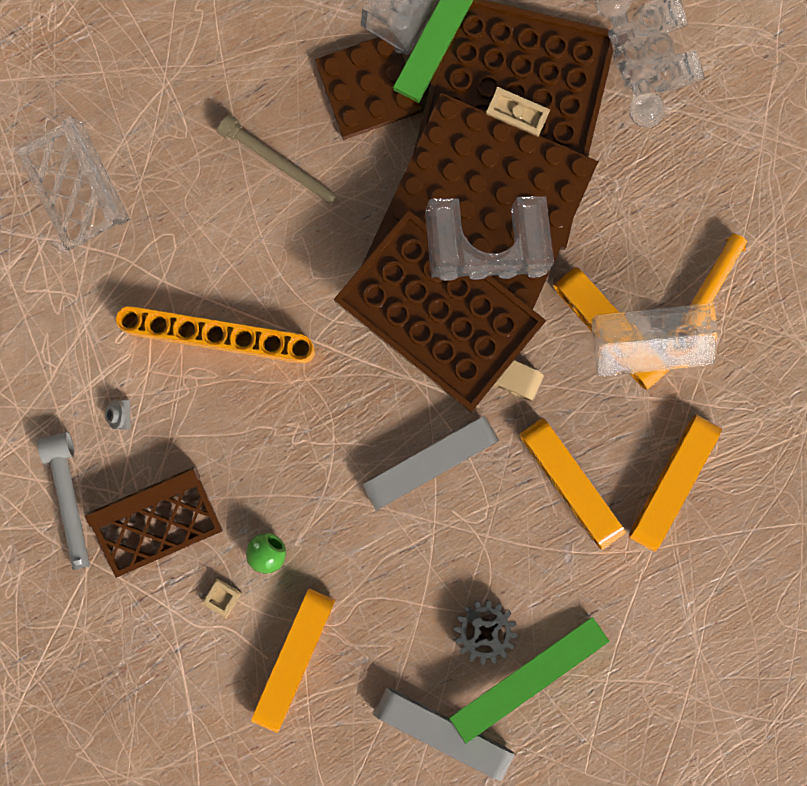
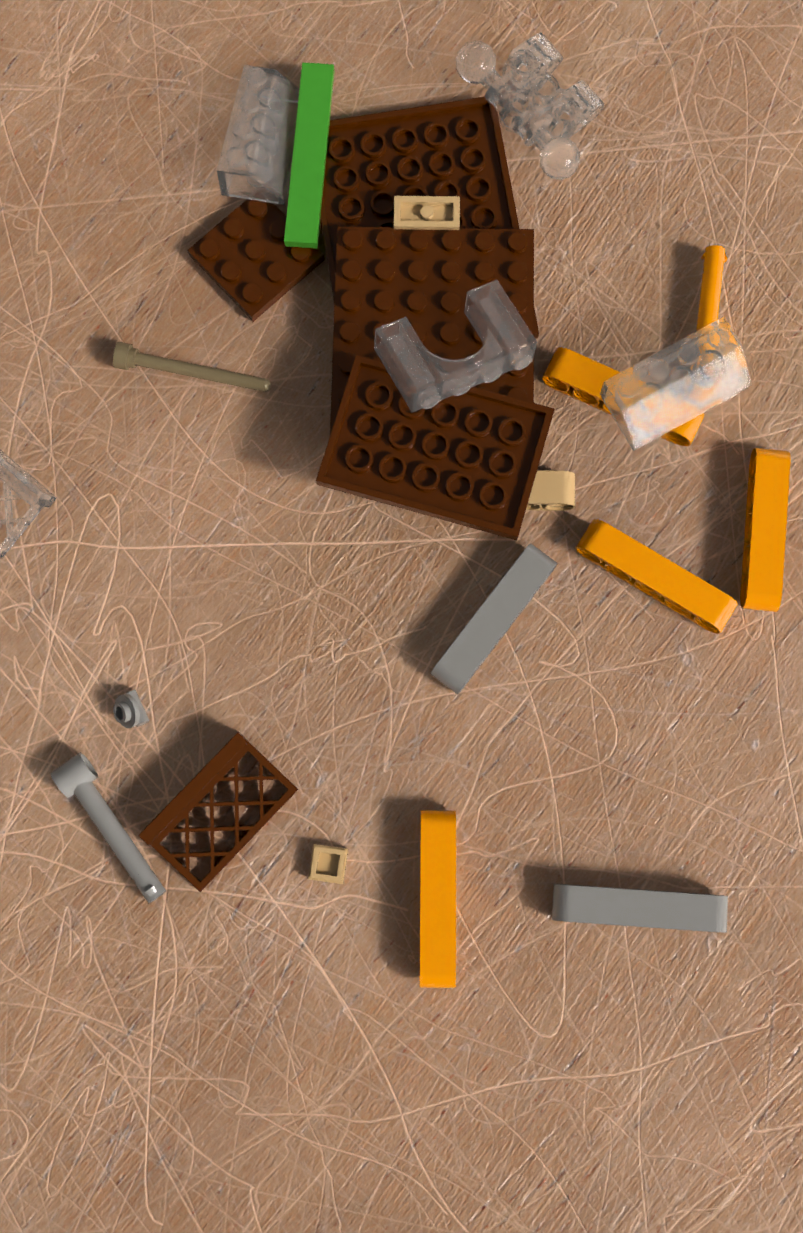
camera: 20 degrees left, 5 degrees down
light orange beam [116,306,315,364] -> none
bright green piece [246,533,286,574] -> none
bright green tile [448,617,610,744] -> none
dark grey gear [454,600,518,665] -> none

